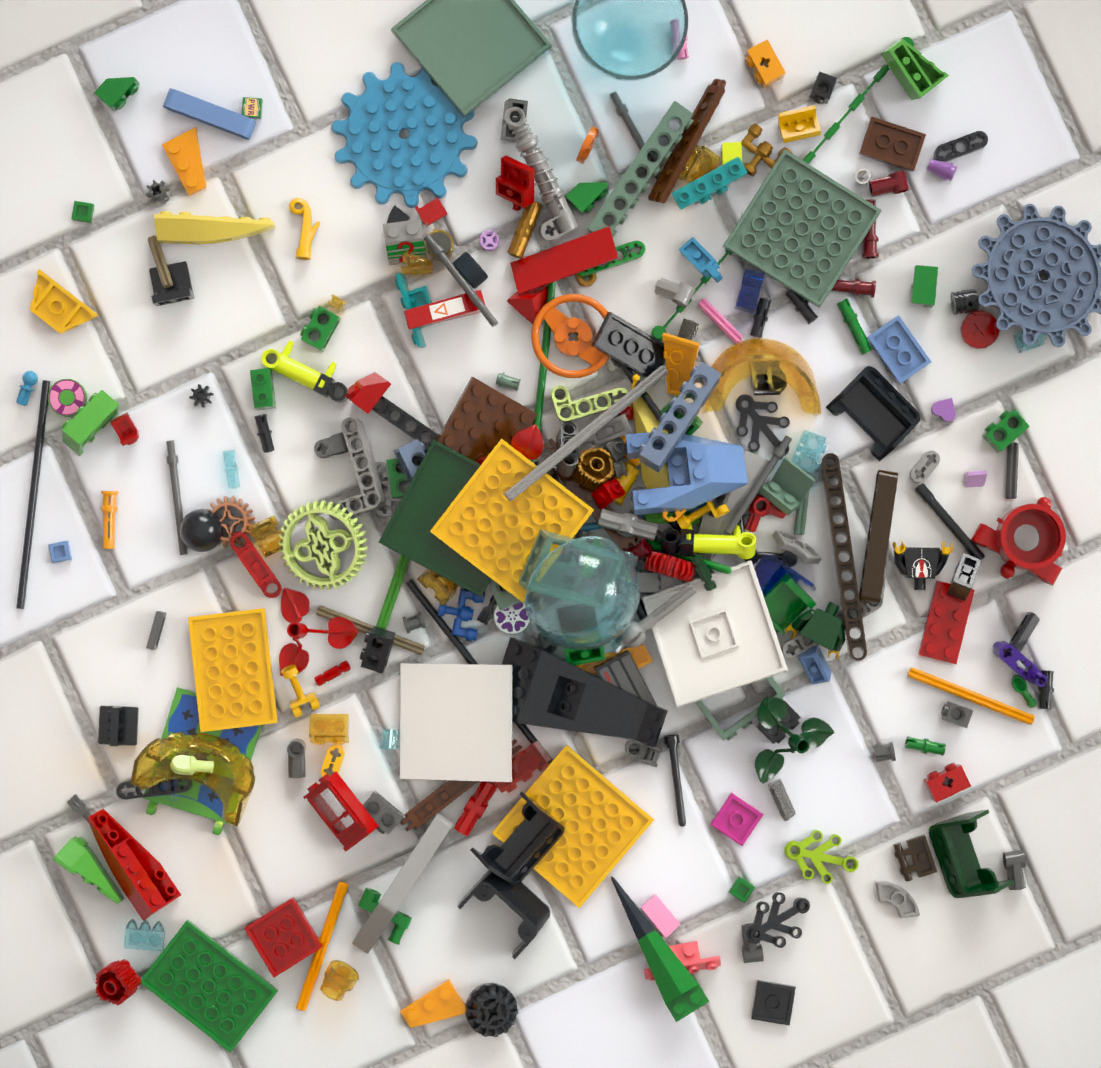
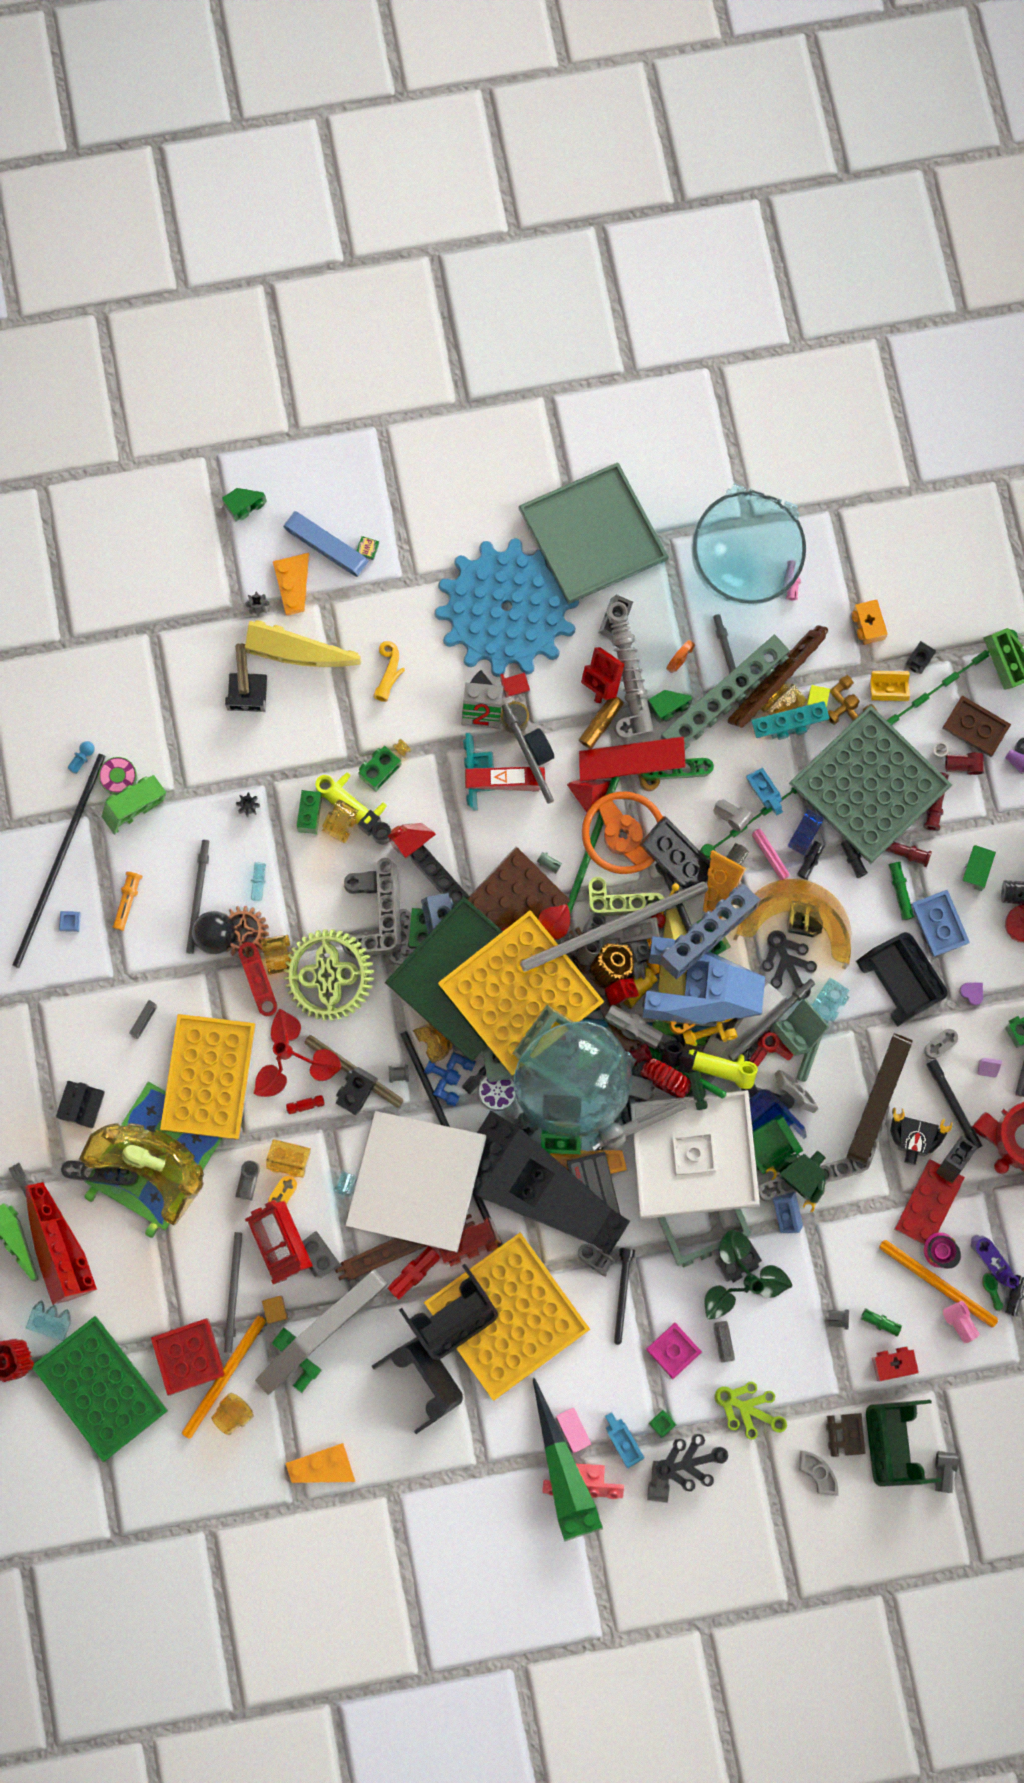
camera: 10 degrees right, 10 degrees down
yellow wing [30,269,98,334] -> none
green tile [71,201,95,223] -> none
red bracket [111,412,139,446] -> none
black axle [254,414,274,453] -> none
yellow bar [281,665,320,718] -> none
bright green axle [376,554,410,629] -> none
clear yellow plant [401,251,433,276] -> none
black gear [465,983,518,1037] -> none
lavender wheel [480,231,499,252] -> none
black tile [751,980,796,1026] -> none
dark brown beam [821,453,867,662] -> none
dark grey brick [941,701,973,728] -> none
black slope [1009,612,1040,651] -> none
none -> dark grey bar [223,1232,242,1353]
none -> pearl gold panel [262,1296,288,1324]
none -> clear yellow cylinder [322,799,359,843]
none -> dark azure hinge [605,1412,645,1469]
none -> dark pink piece [924,1232,961,1269]
none -> bright pink piece [943,1301,980,1343]

